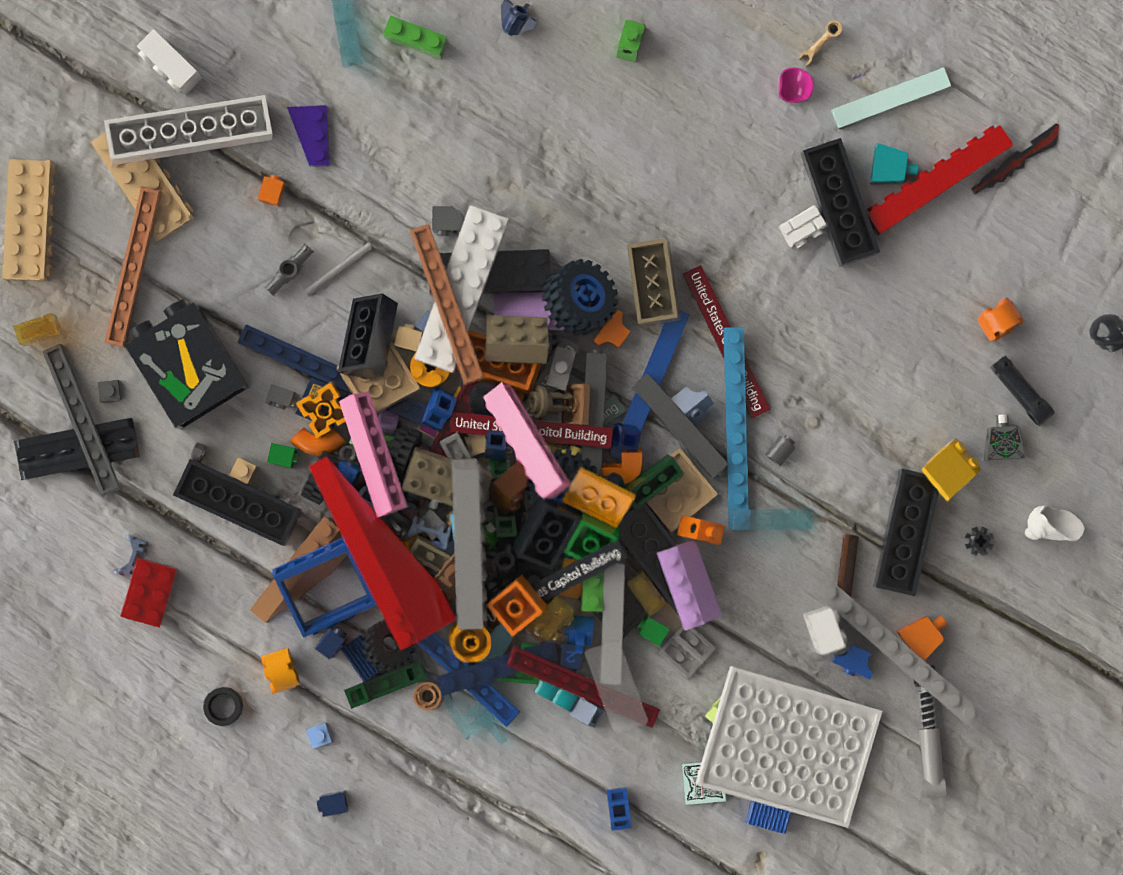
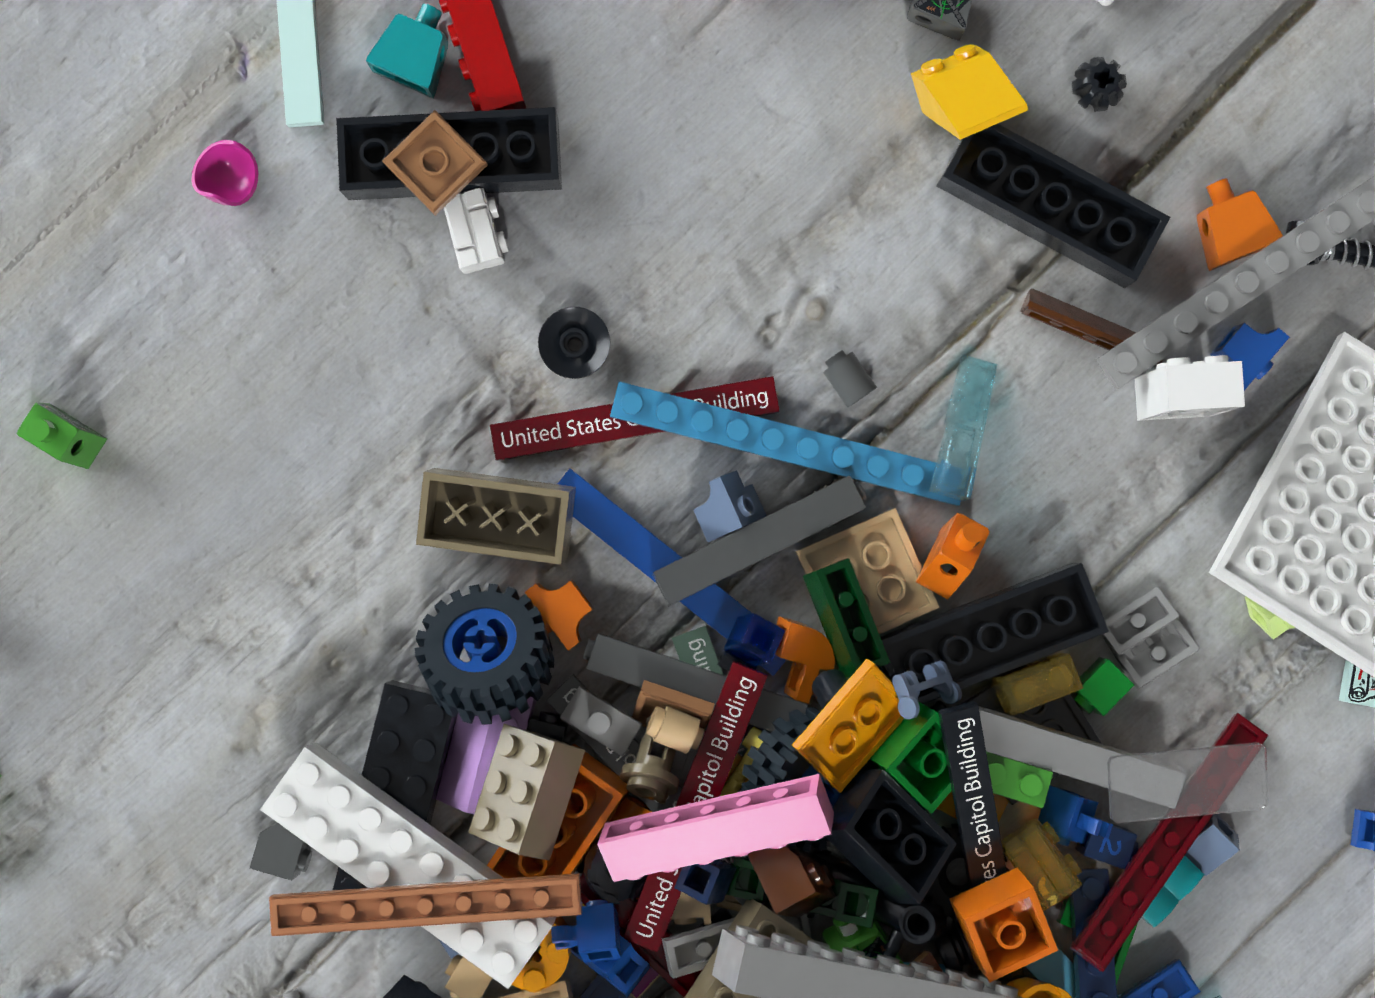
camera: 80 degrees left, 0 degrees up
lavender slope [657,539,722,630] -> none
tan brick [799,20,842,66] -> none
none -> medium nougat tile [382,110,487,216]
none -> black dish [538,307,610,379]
none -> blue brick [551,900,621,963]
none -> tan brick [646,706,704,754]
none -> sand blue piece [892,661,962,719]

